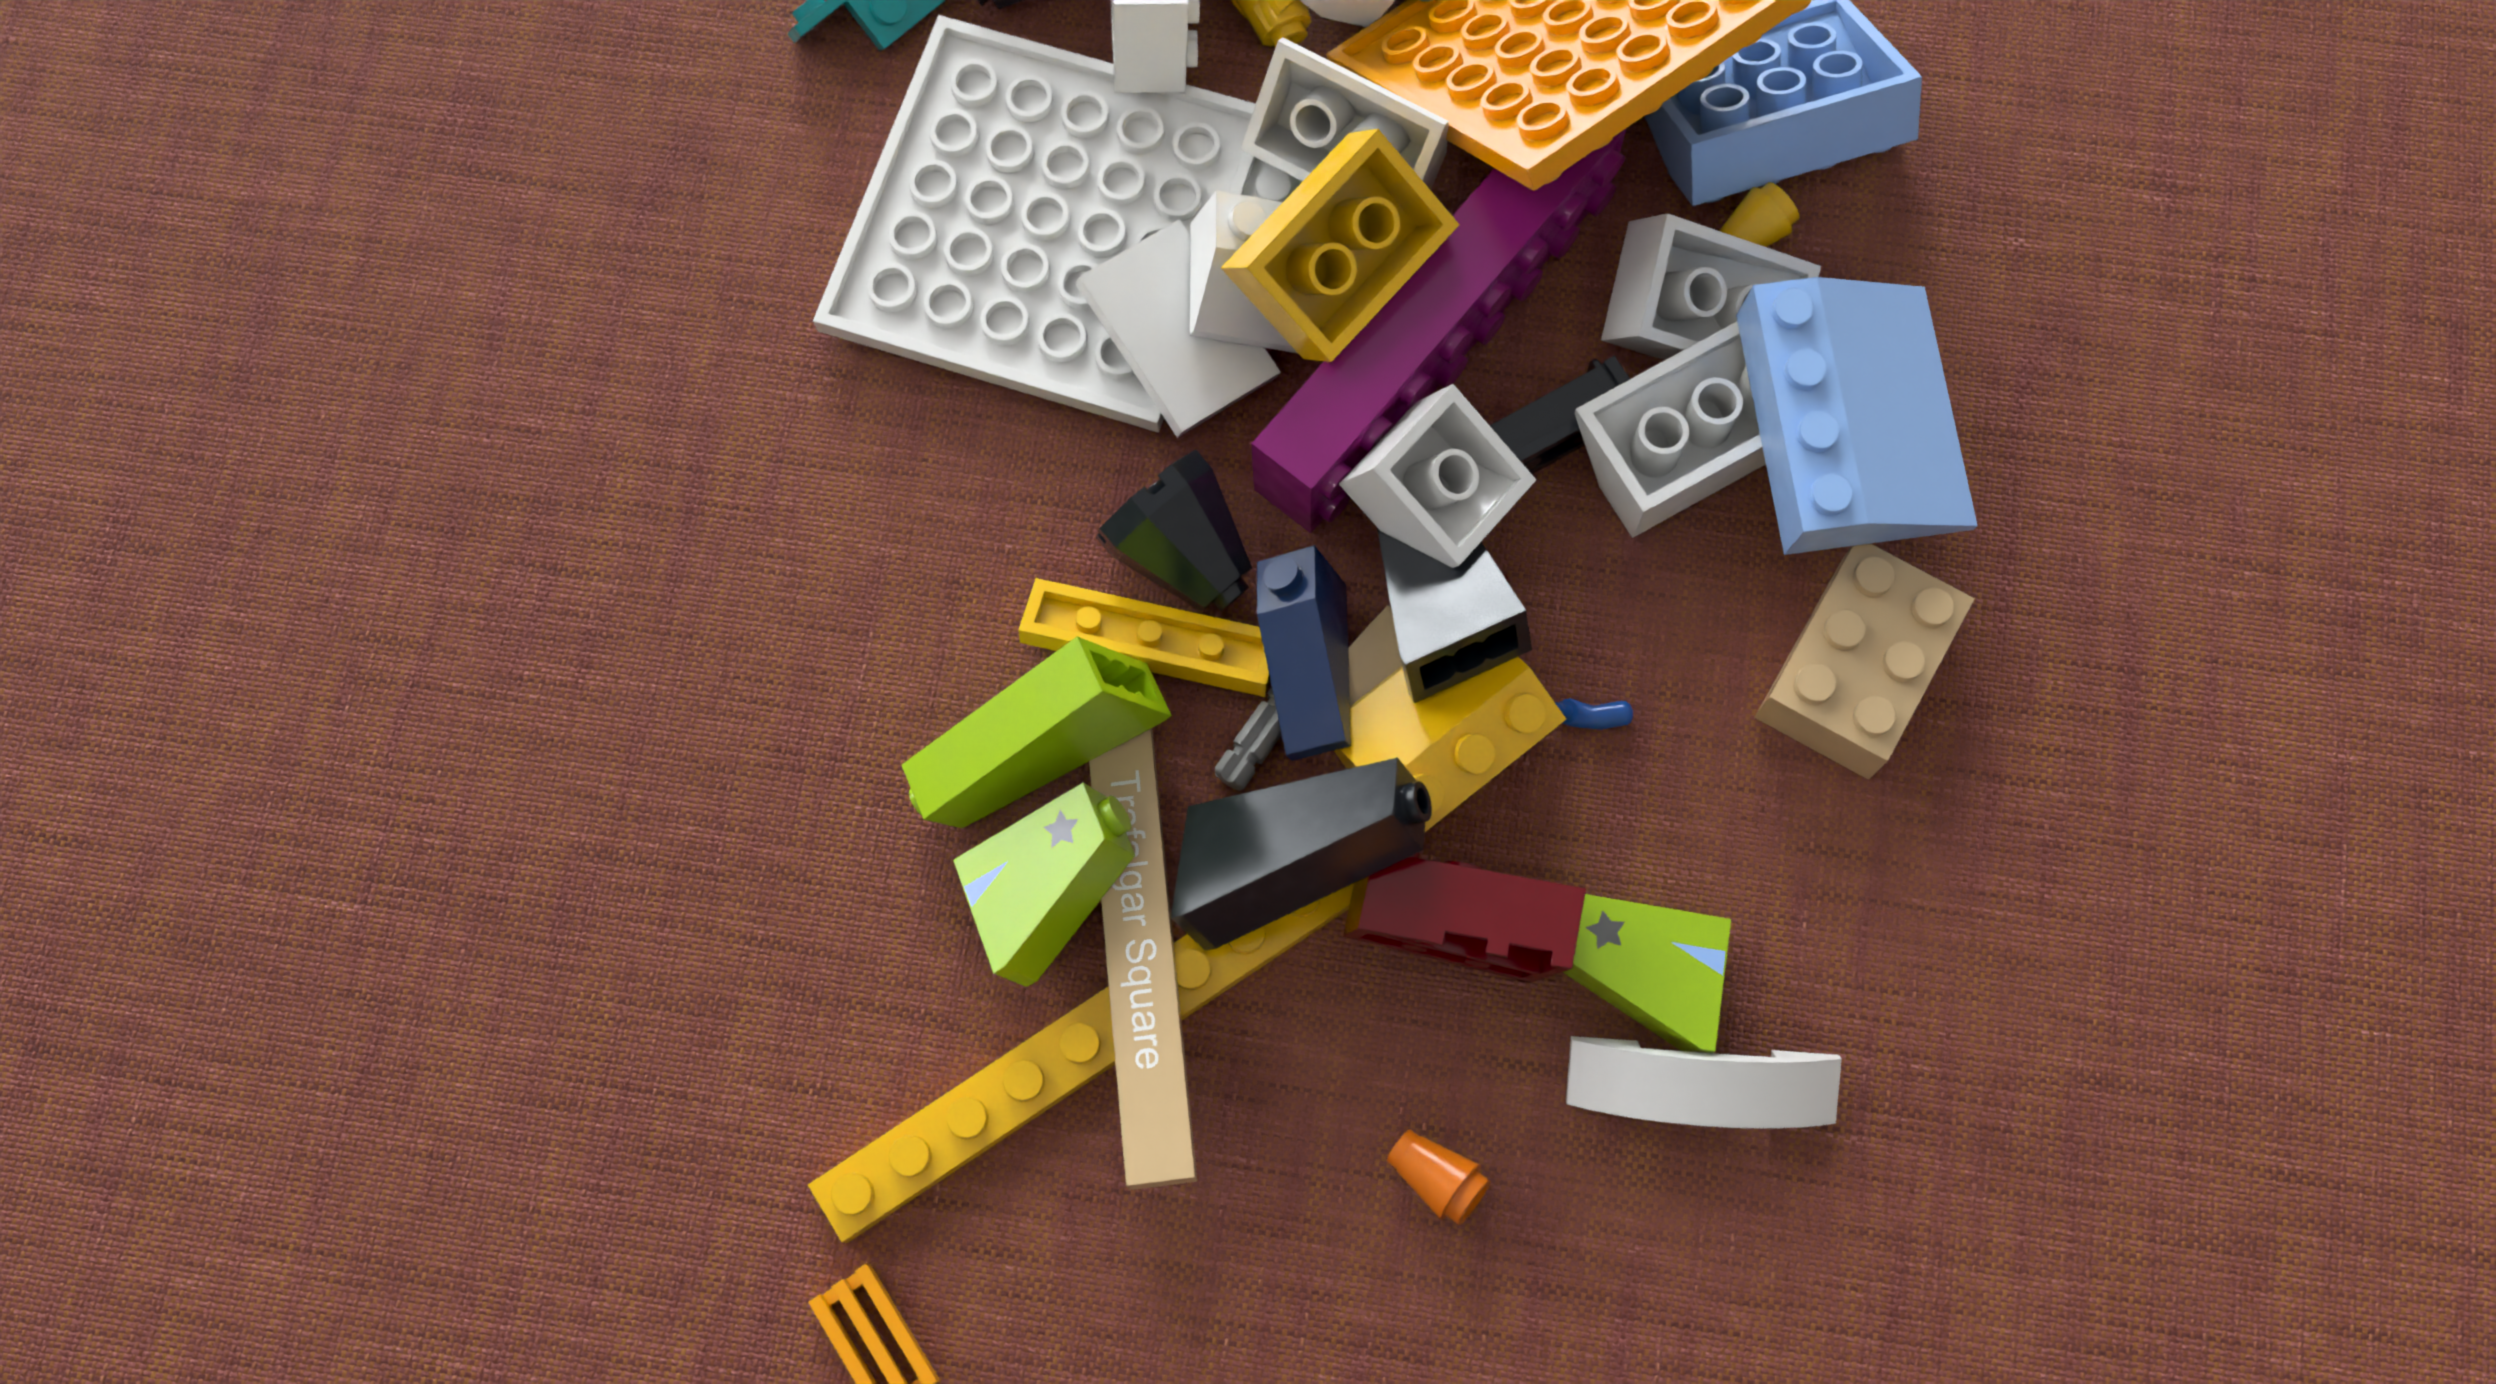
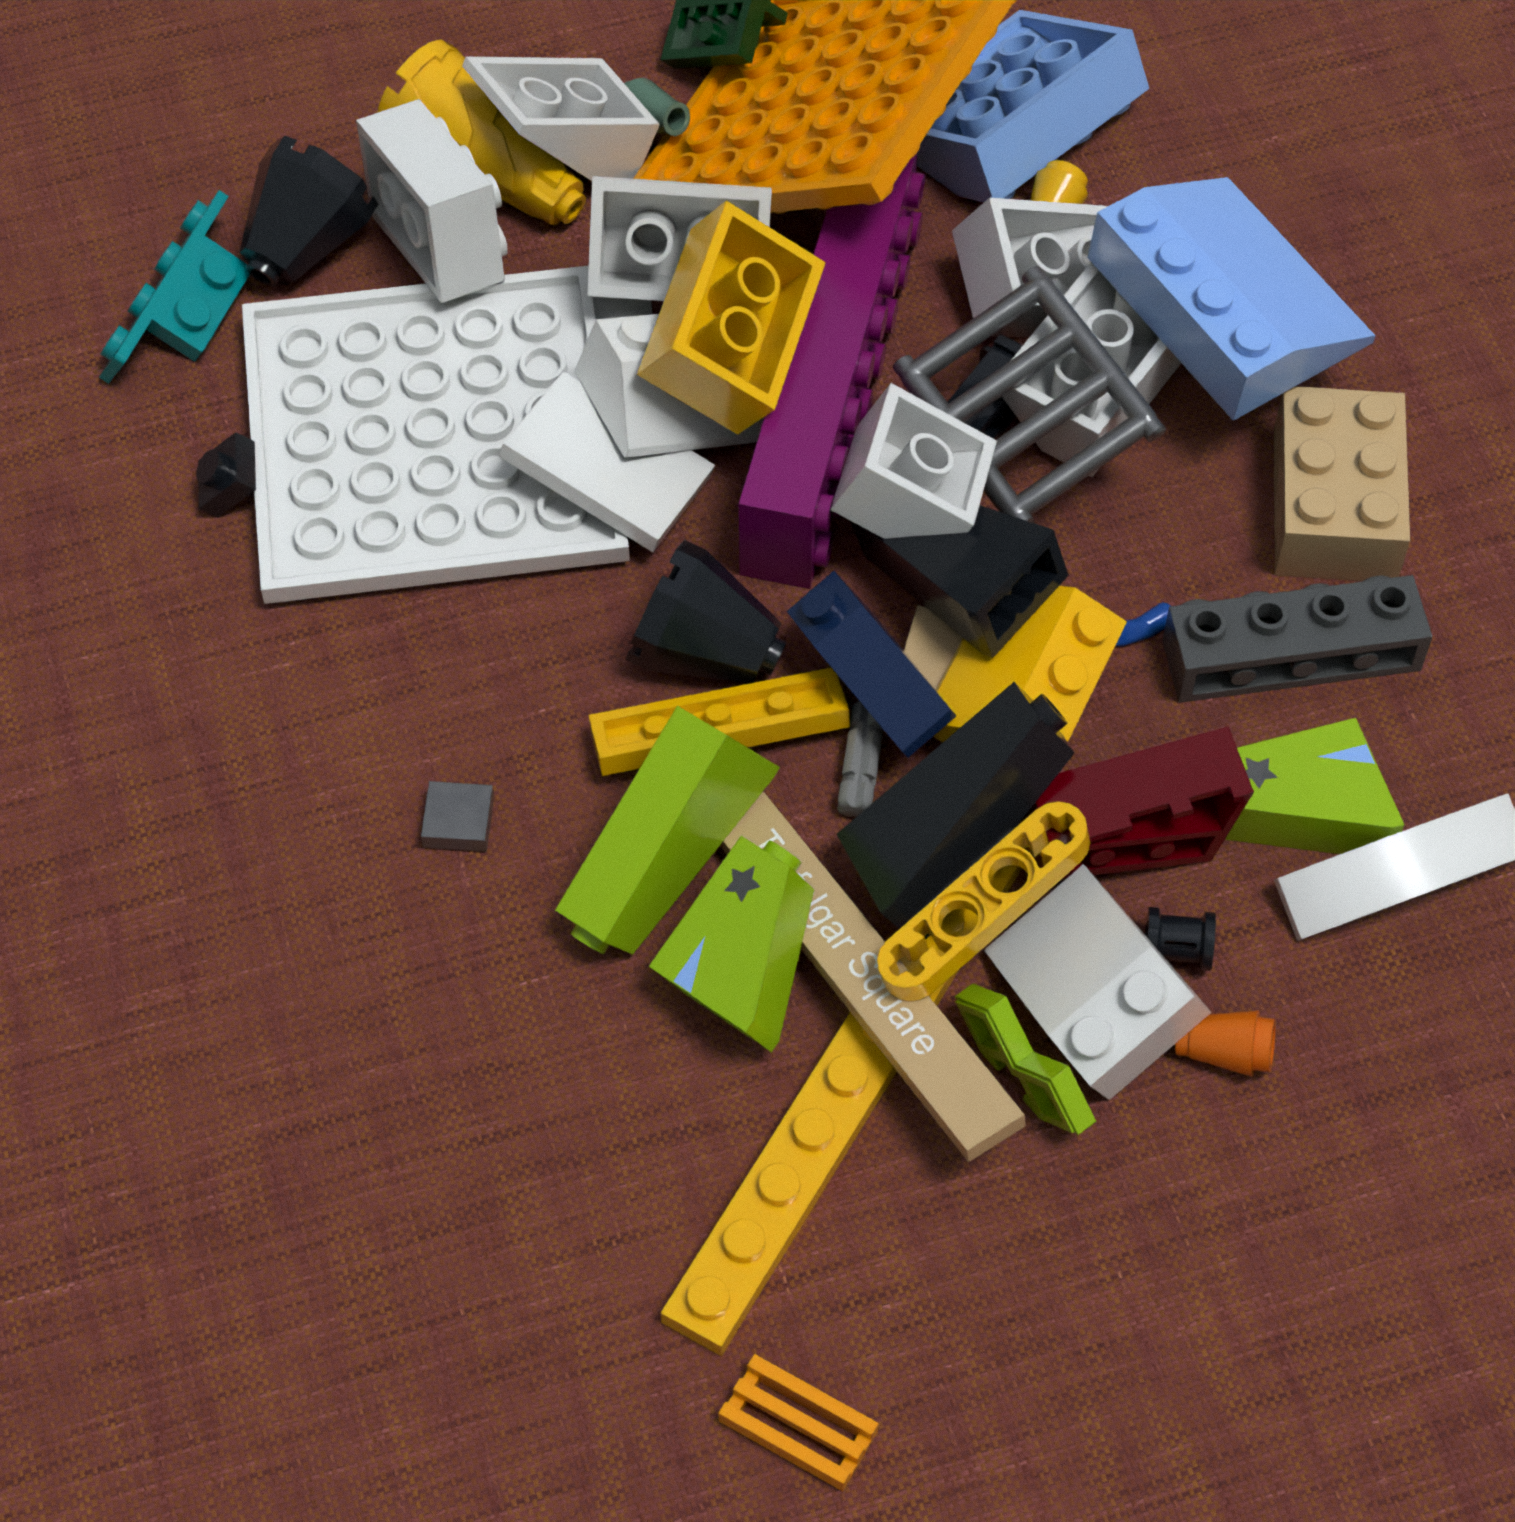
camera: 30 degrees left, 15 degrees down
none -> black plate [196,432,256,518]
none -> flat silver tile [421,781,494,852]
none -> yellow beam [877,801,1090,1001]
none -> flat silver bar [893,266,1166,523]
none -> lime tile [955,984,1097,1135]
none -> white slope [984,864,1212,1100]
none -> black bush [1145,907,1216,971]
none -> dark grey brick [1162,575,1433,703]

